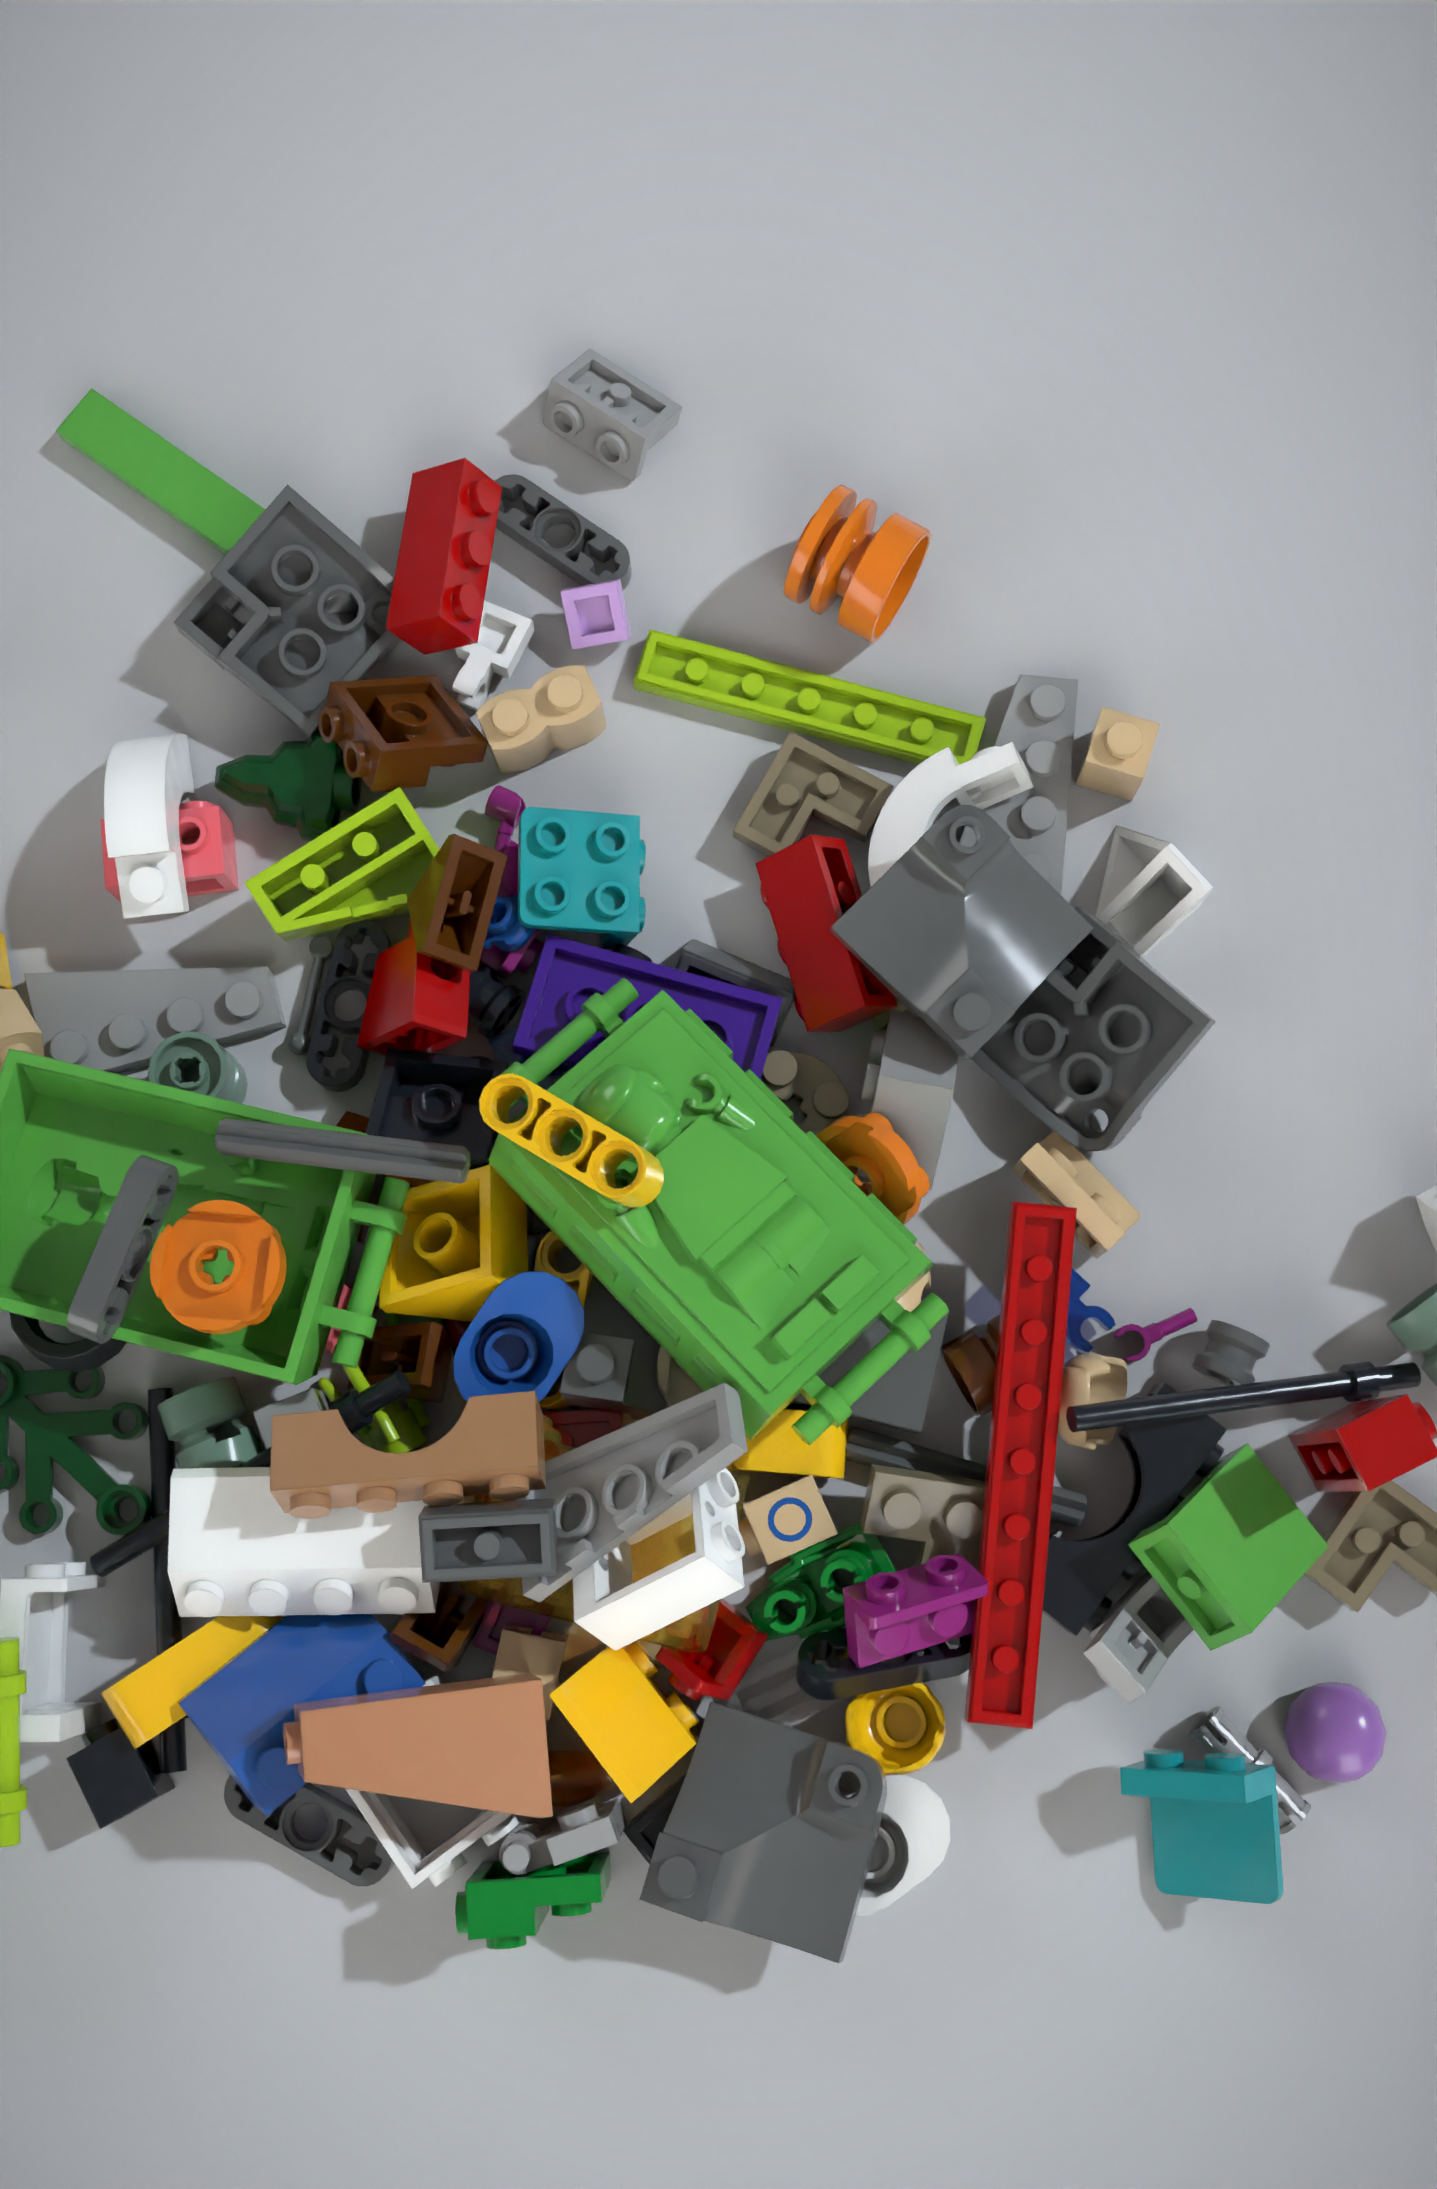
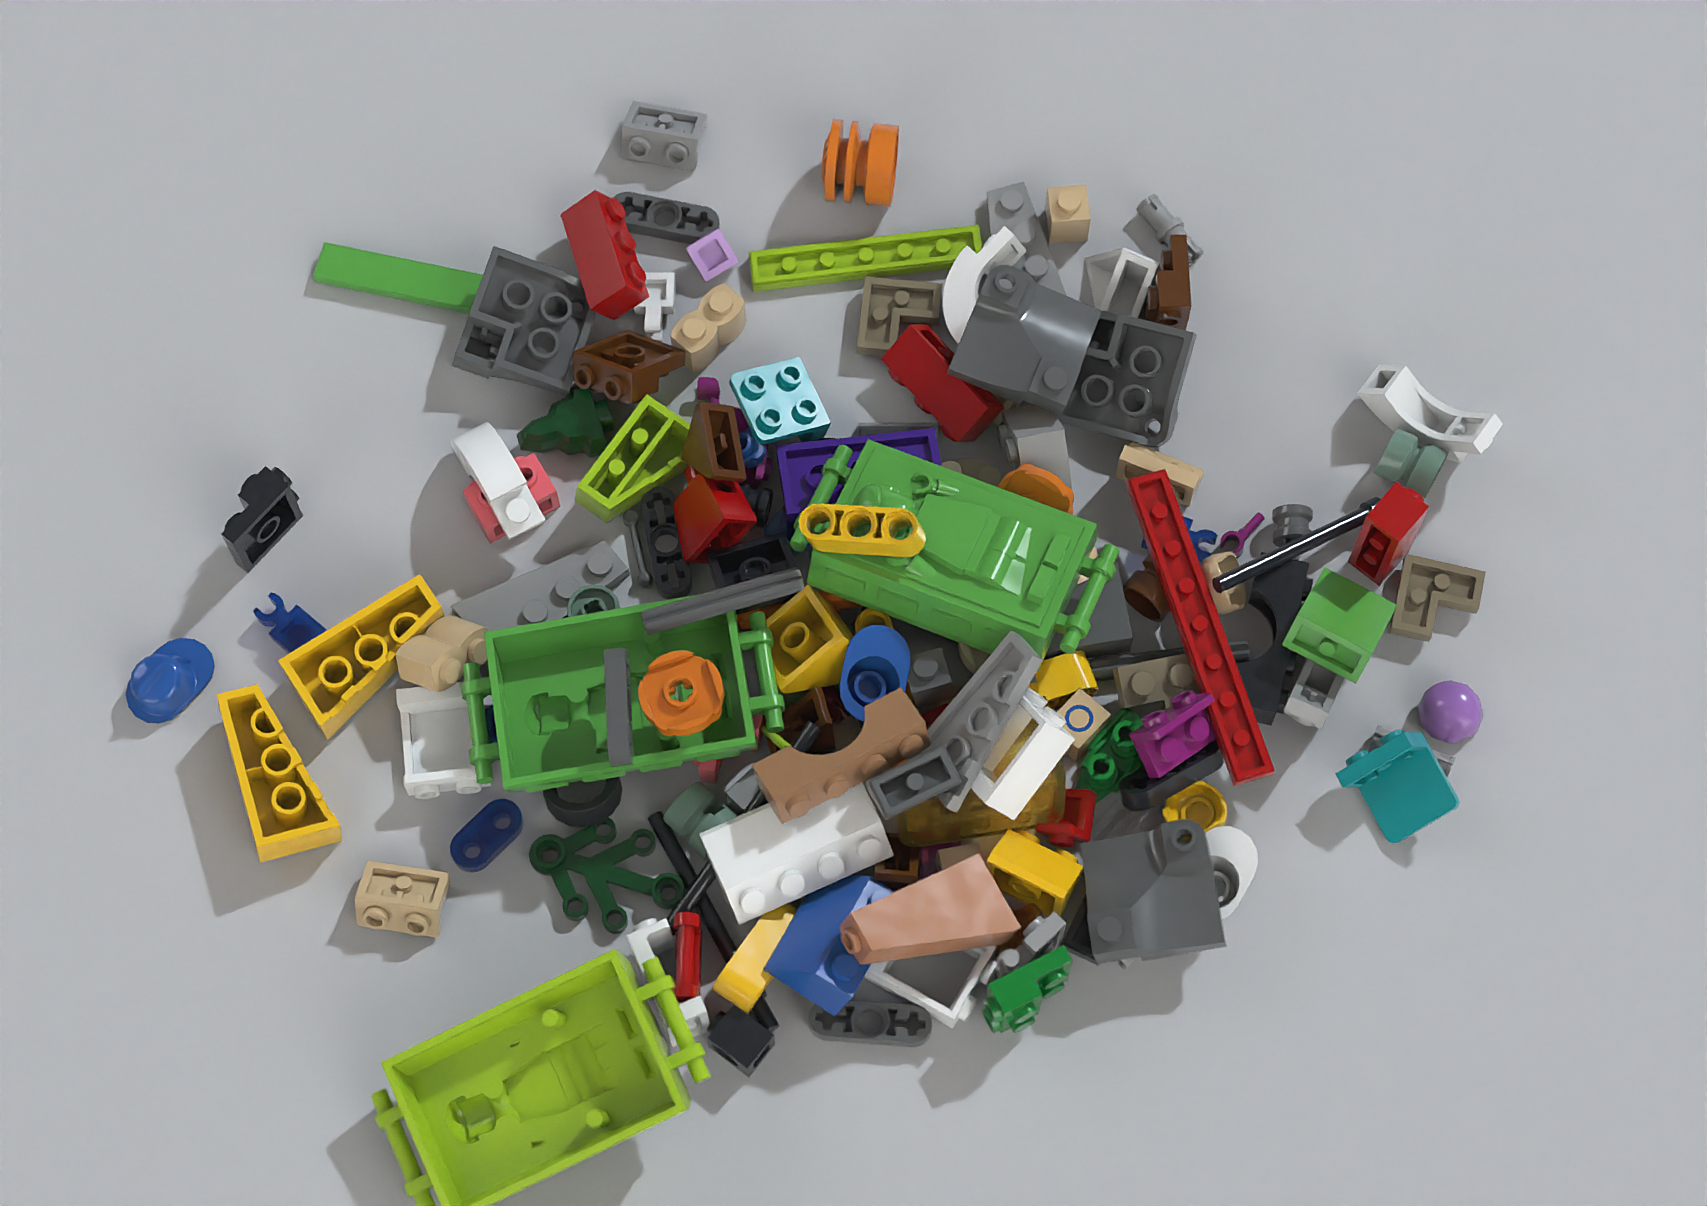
camera: 30 degrees left, 10 degrees down
none -> red plate [672,912,703,1004]
none -> light grey pin [1136,194,1203,266]
none -> reddish brown plate [1144,234,1192,330]

